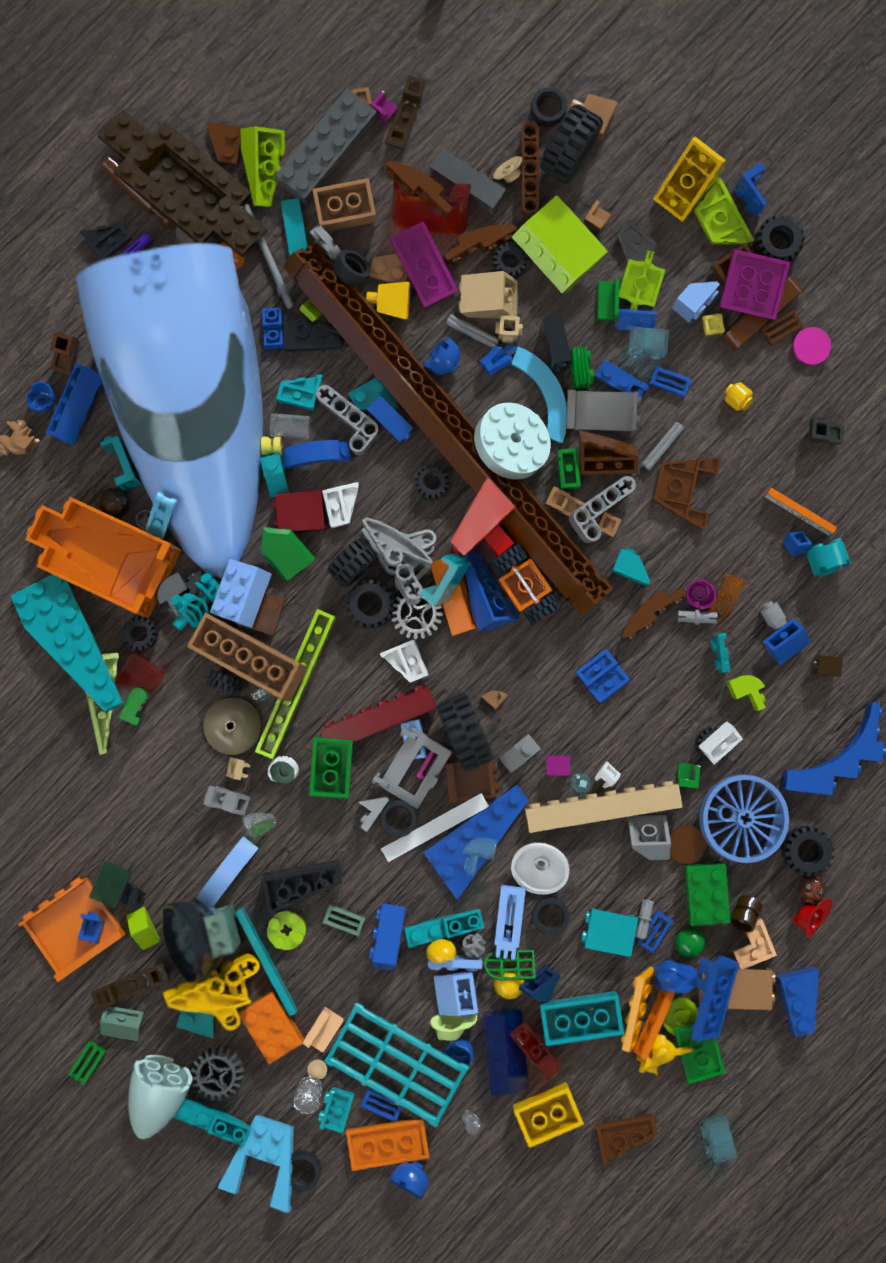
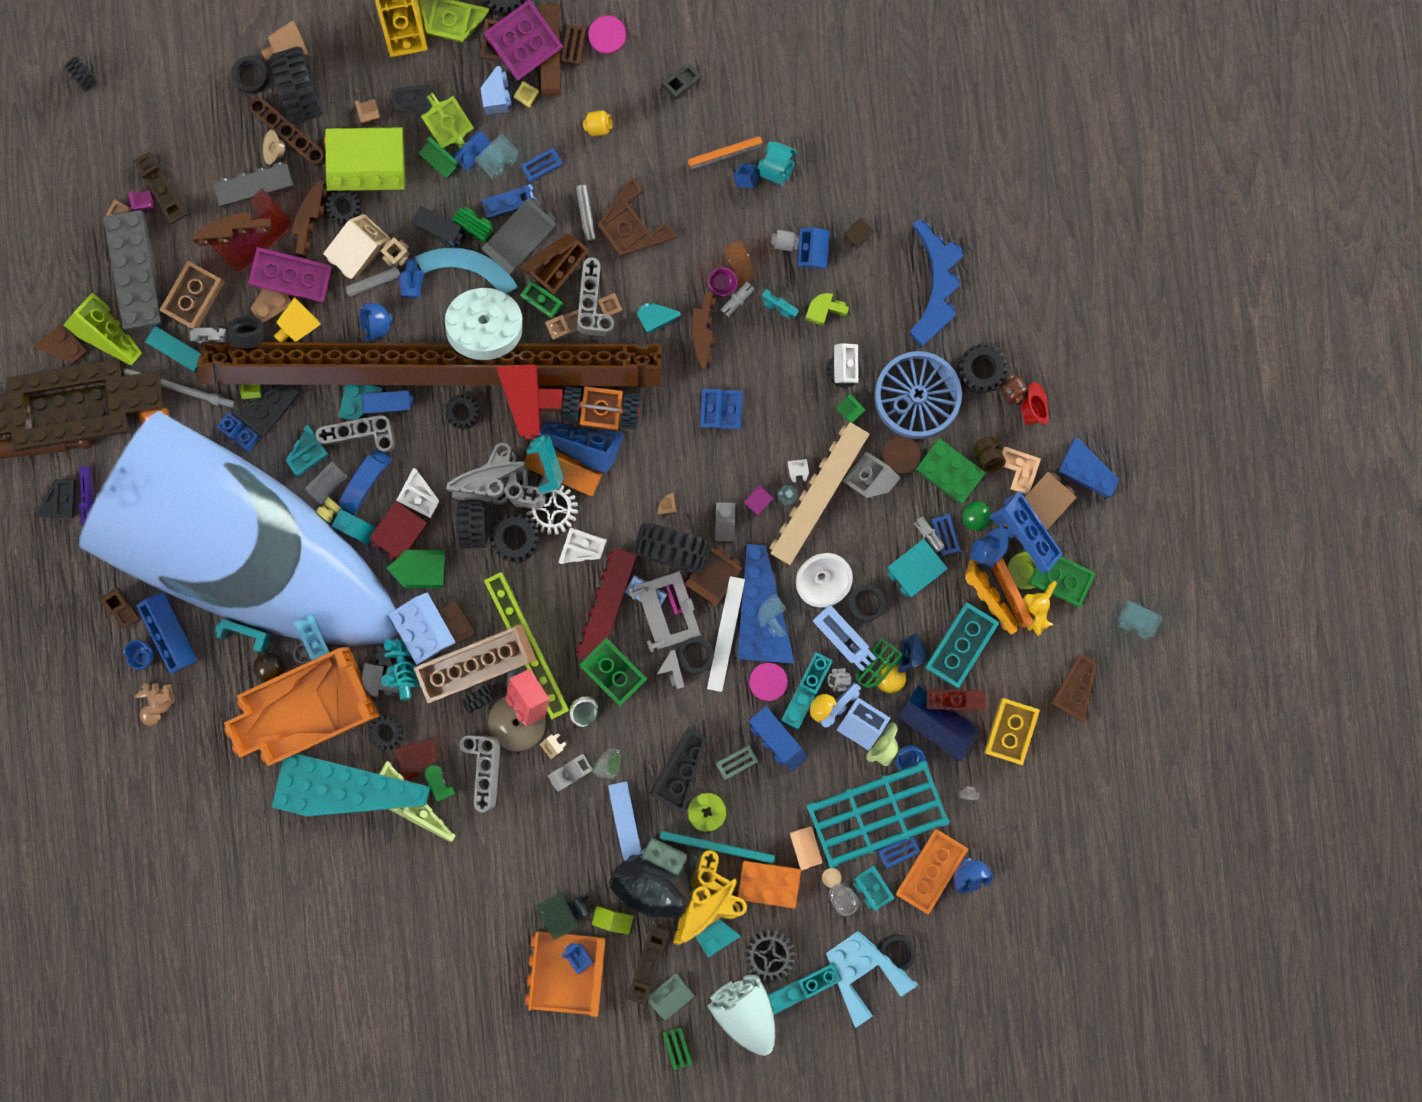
camera: 45 degrees left, 0 degrees up
none -> light grey beam [460,735,500,813]
none -> coral brick [506,669,549,727]
none -> dark pink tile [749,663,788,701]

